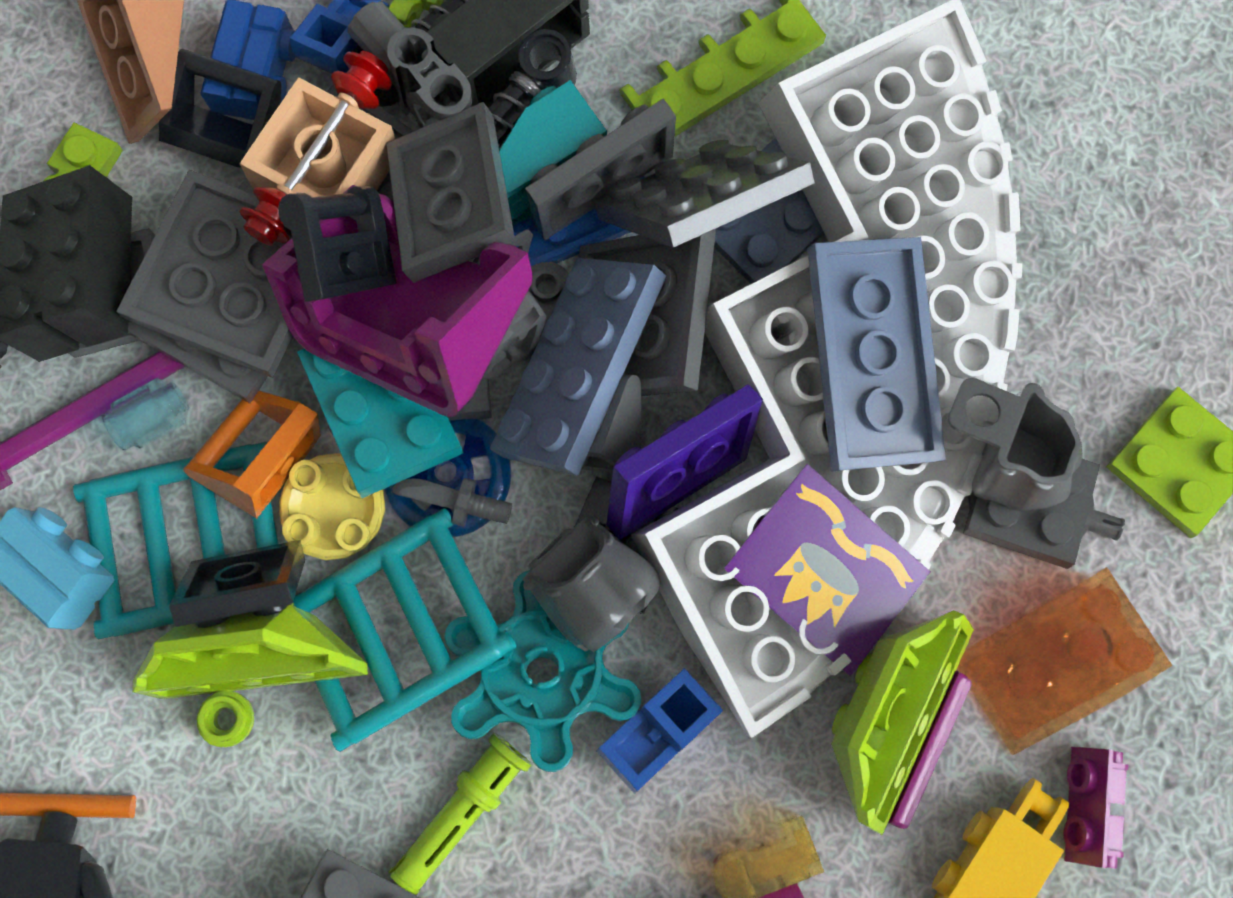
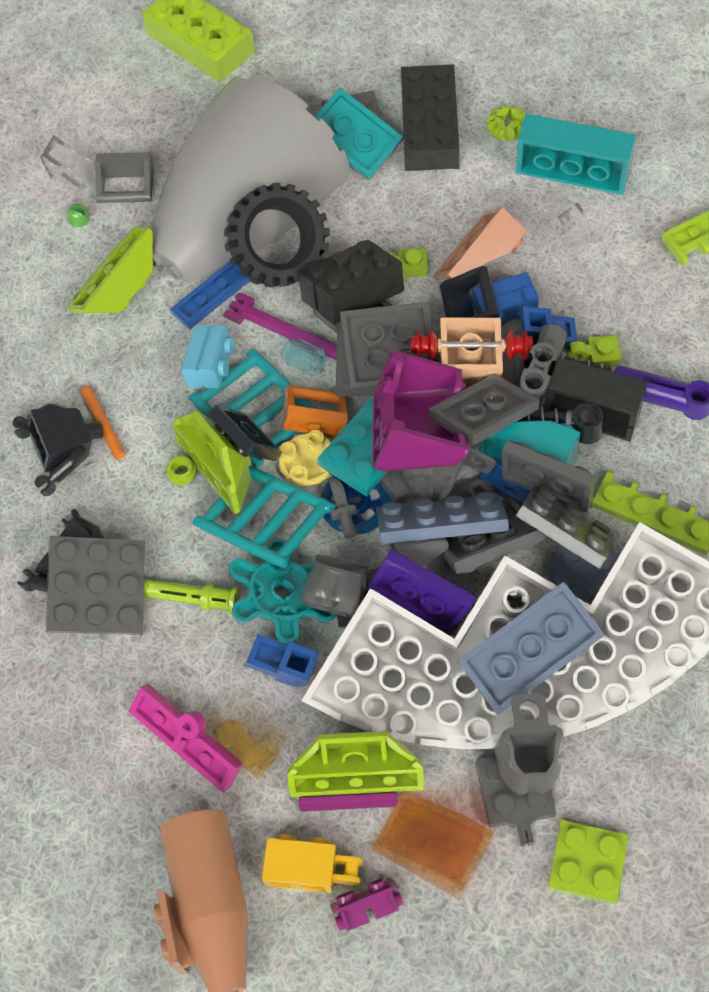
camera: 65 degrees right, 15 degrees down
black plate [278,185,397,302] -> none
sticker [724,464,931,677] -> none

